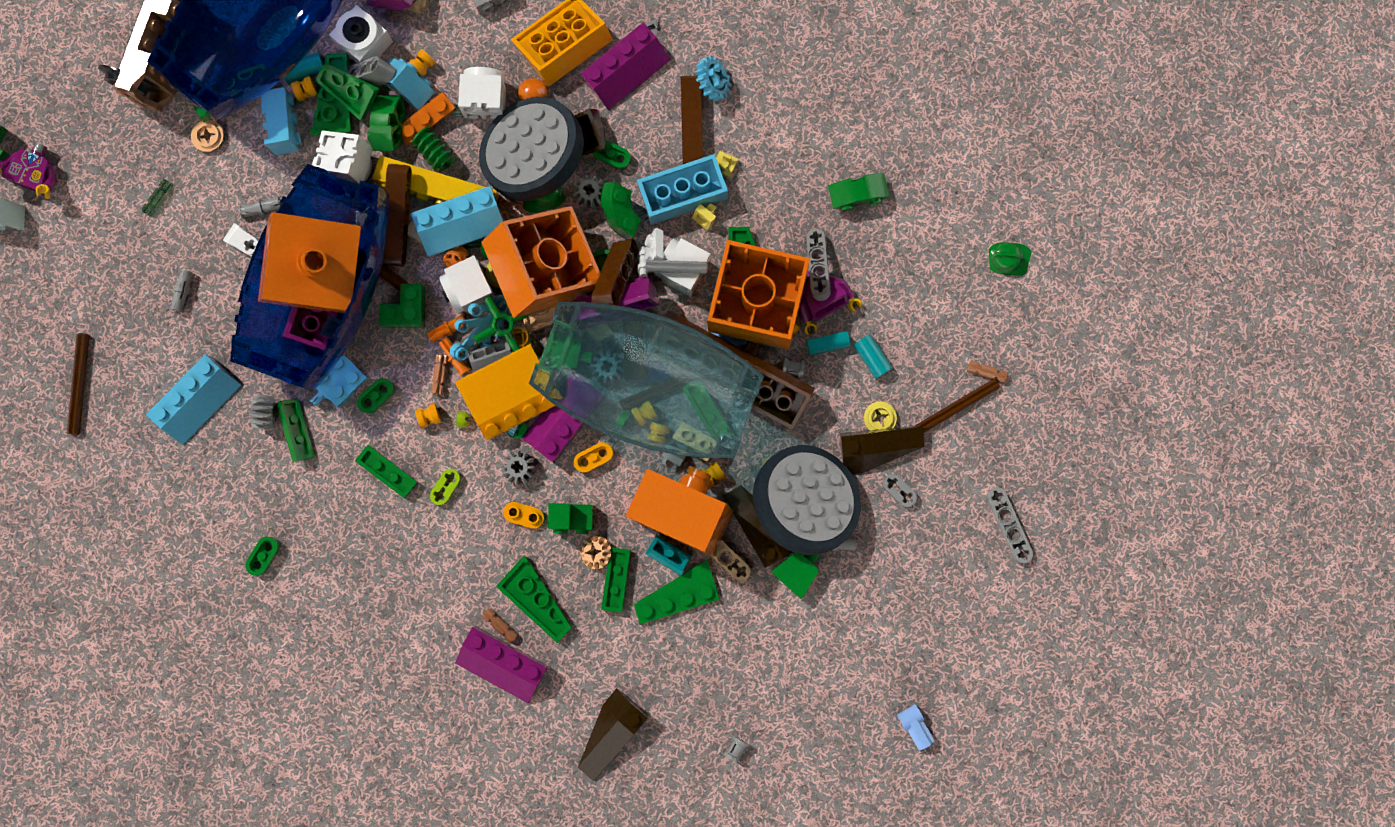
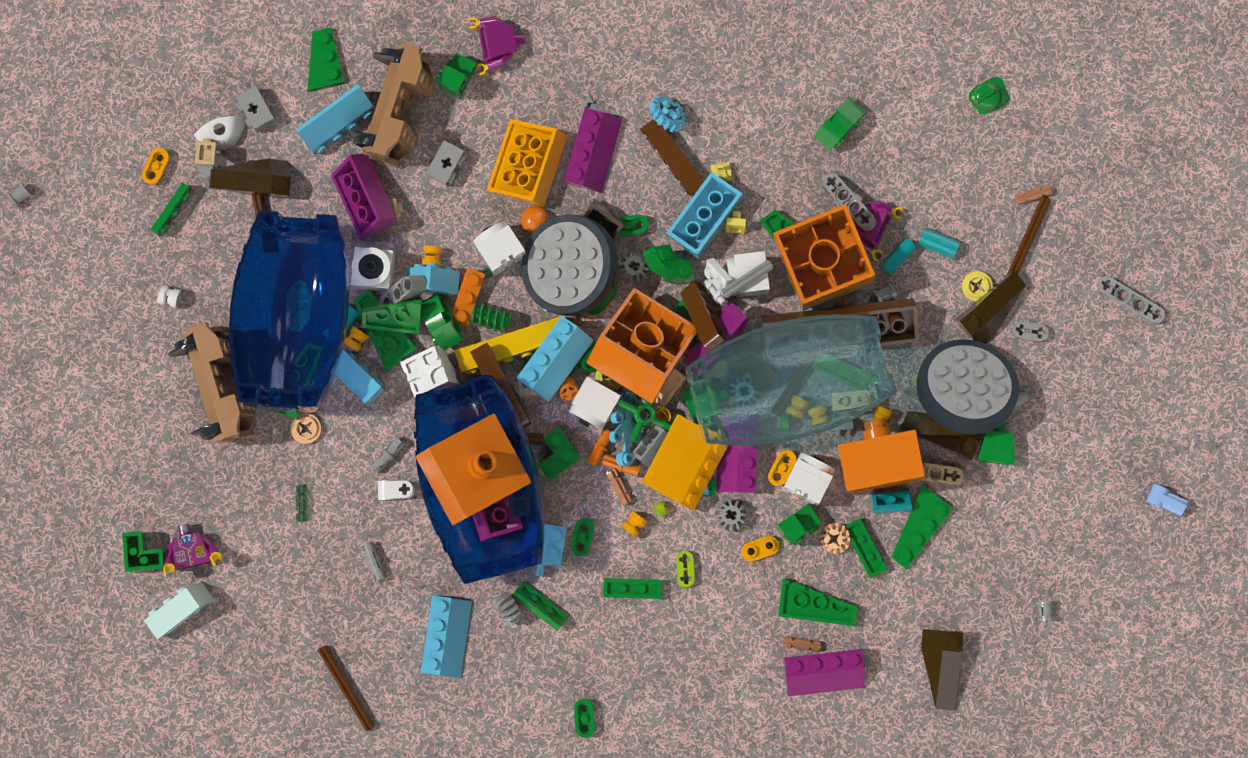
camera: 30 degrees left, 0 degrees up
none -> white piece [782,453,835,506]

